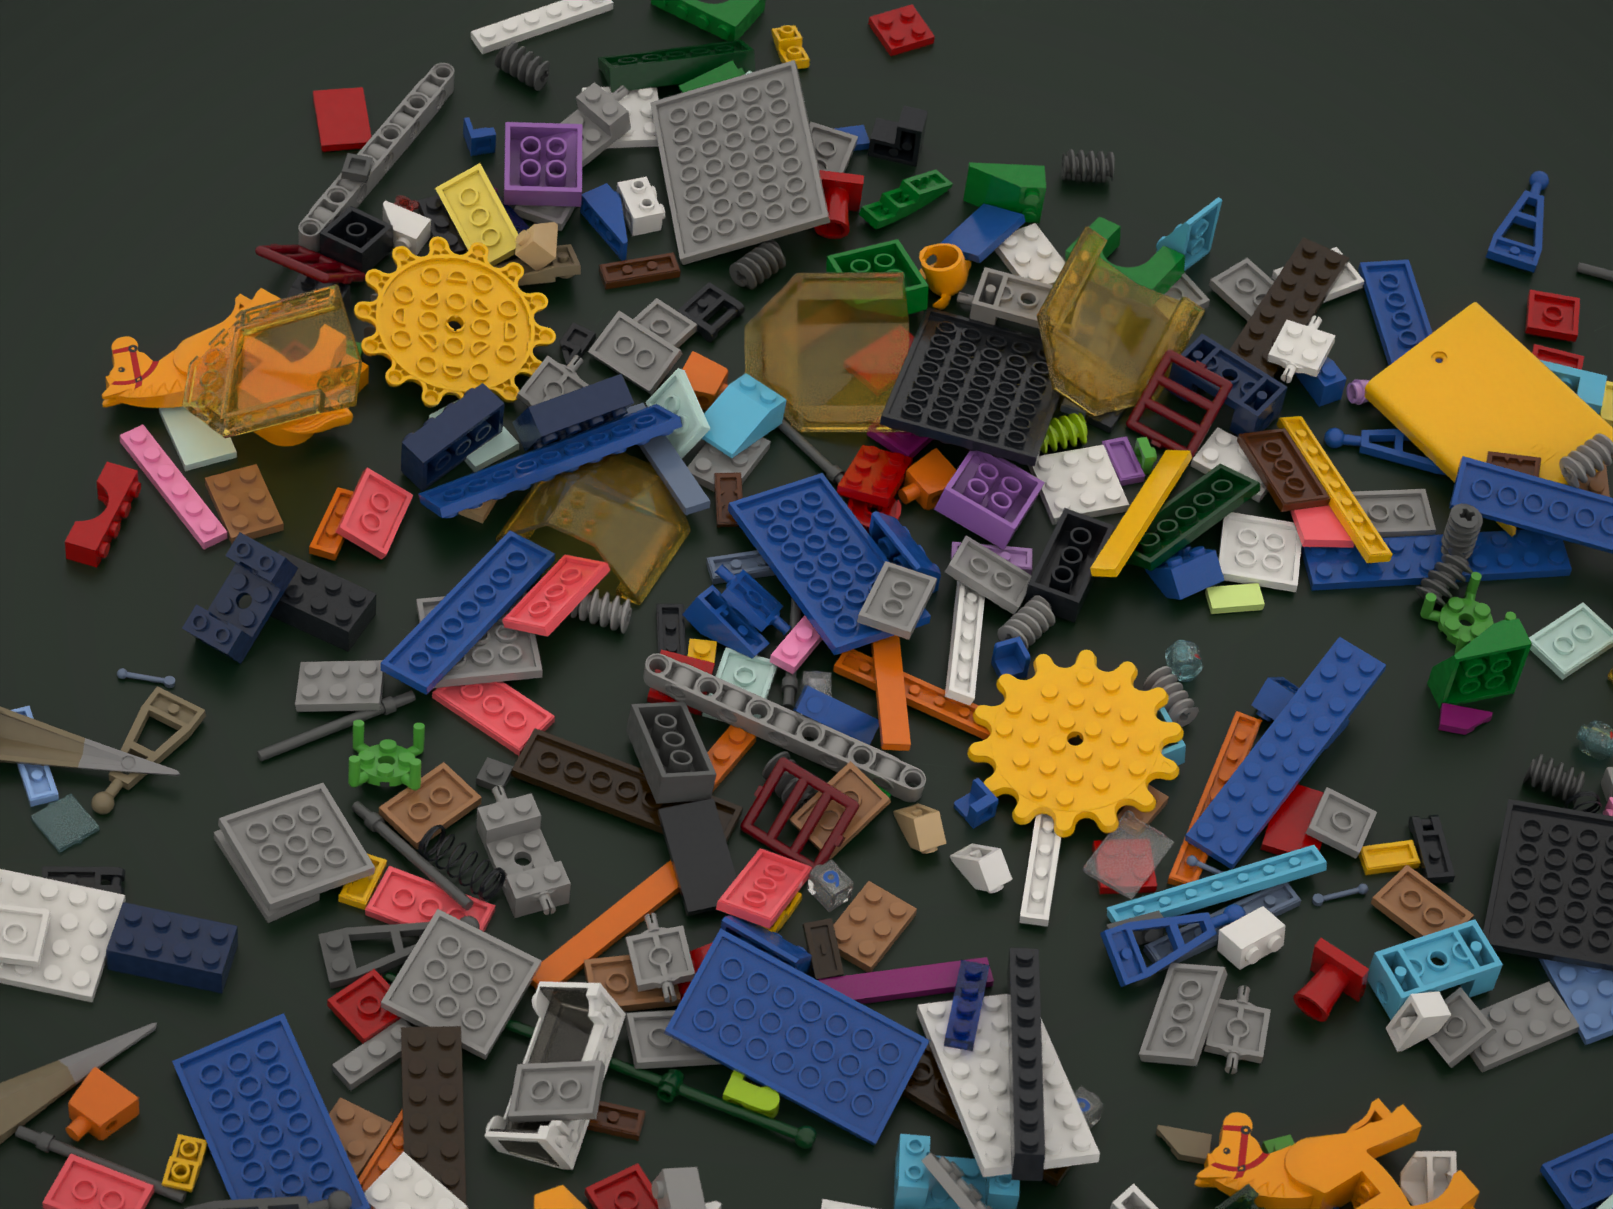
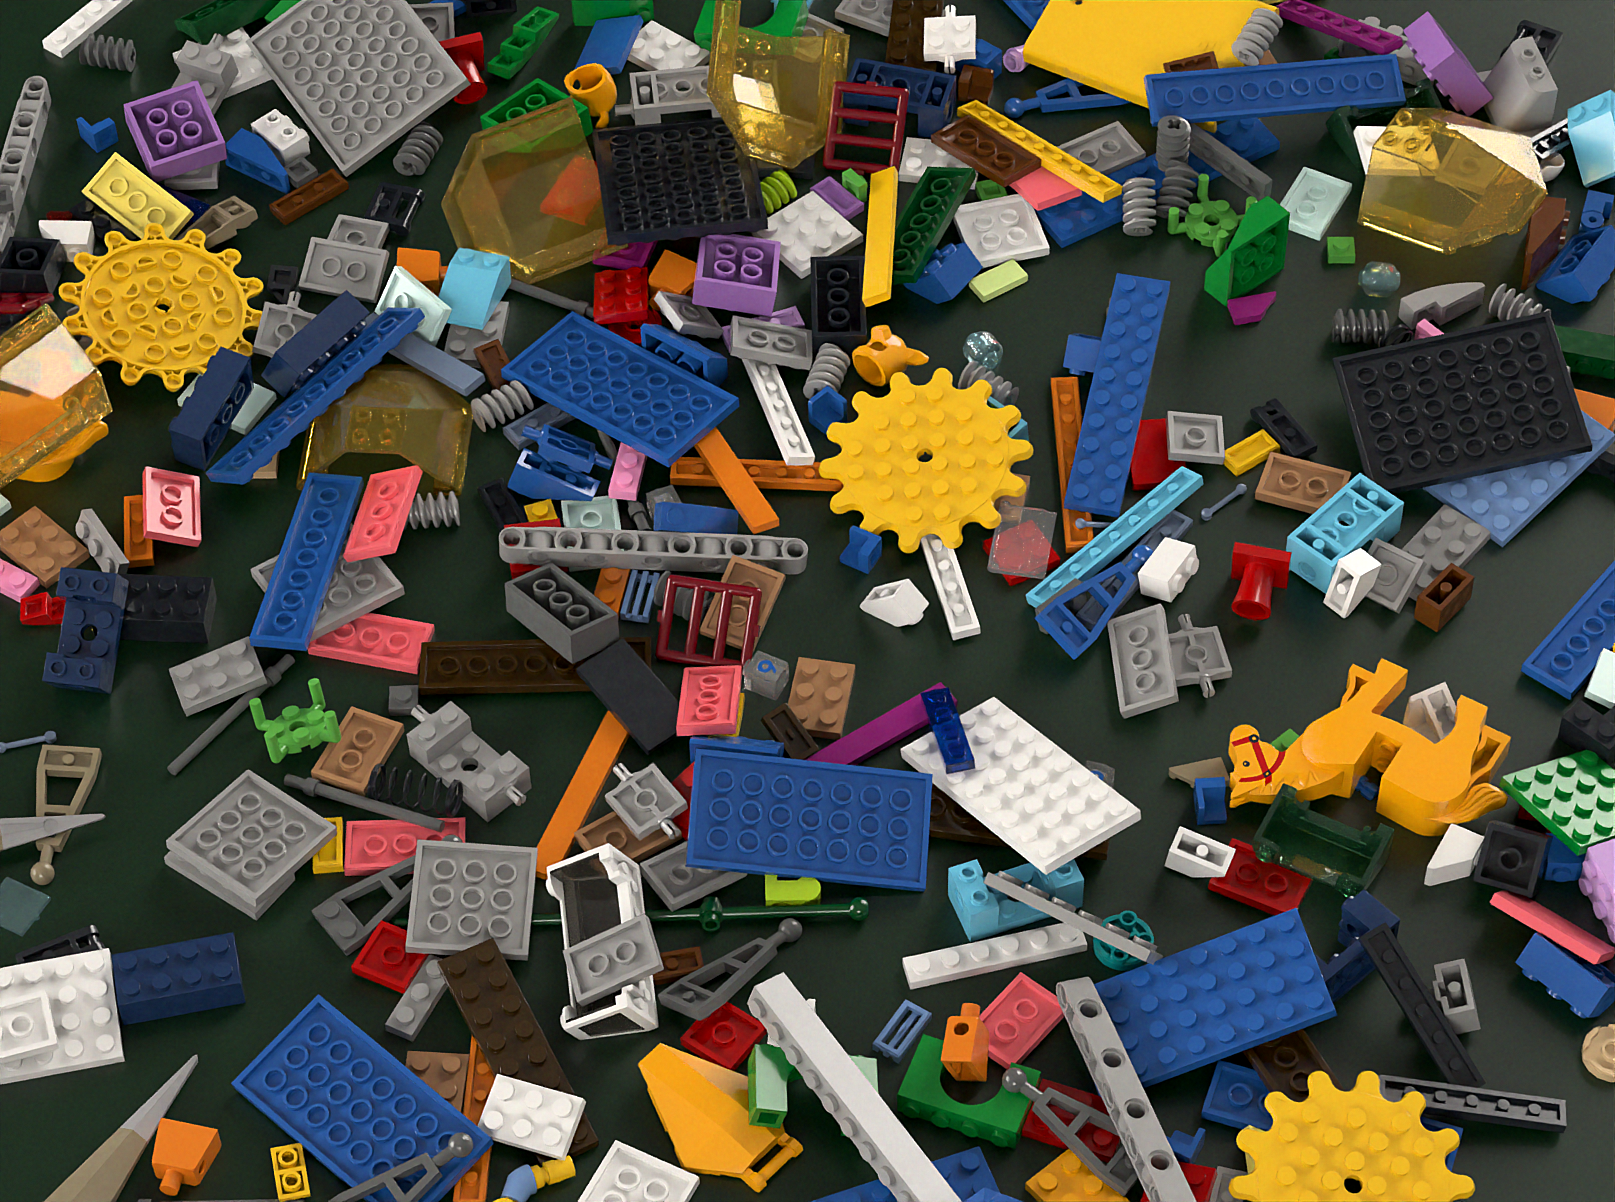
camera: 15 degrees left, 0 degrees up
tan slope [515,222,558,271] -> none
light grey plate [857,561,937,640] -> none
tan slope [893,803,946,854] -> none
black brick [1007,948,1045,1181] -> none
none -> red slope [20,592,66,625]
none -> light grey plate [75,508,129,574]
none -> dark grey plate [284,156,319,188]
none -> light grey piece [471,380,534,432]
none -> medium blue tile [620,569,660,623]
none -> light grey plate [654,291,724,339]
none -> dark grey plate [658,918,802,1021]
none -> light orange piece [852,325,929,386]
none -> reddish brown panel [958,64,994,105]
none -> bright green plate [975,179,1008,201]
none -> light grey piece [1122,177,1156,236]
none -> dark grey plate [1150,117,1273,201]
none -> blue panel [1193,777,1227,825]
none -> bright green plate [1326,237,1356,263]
none -> reddish brown brick [1414,563,1475,632]

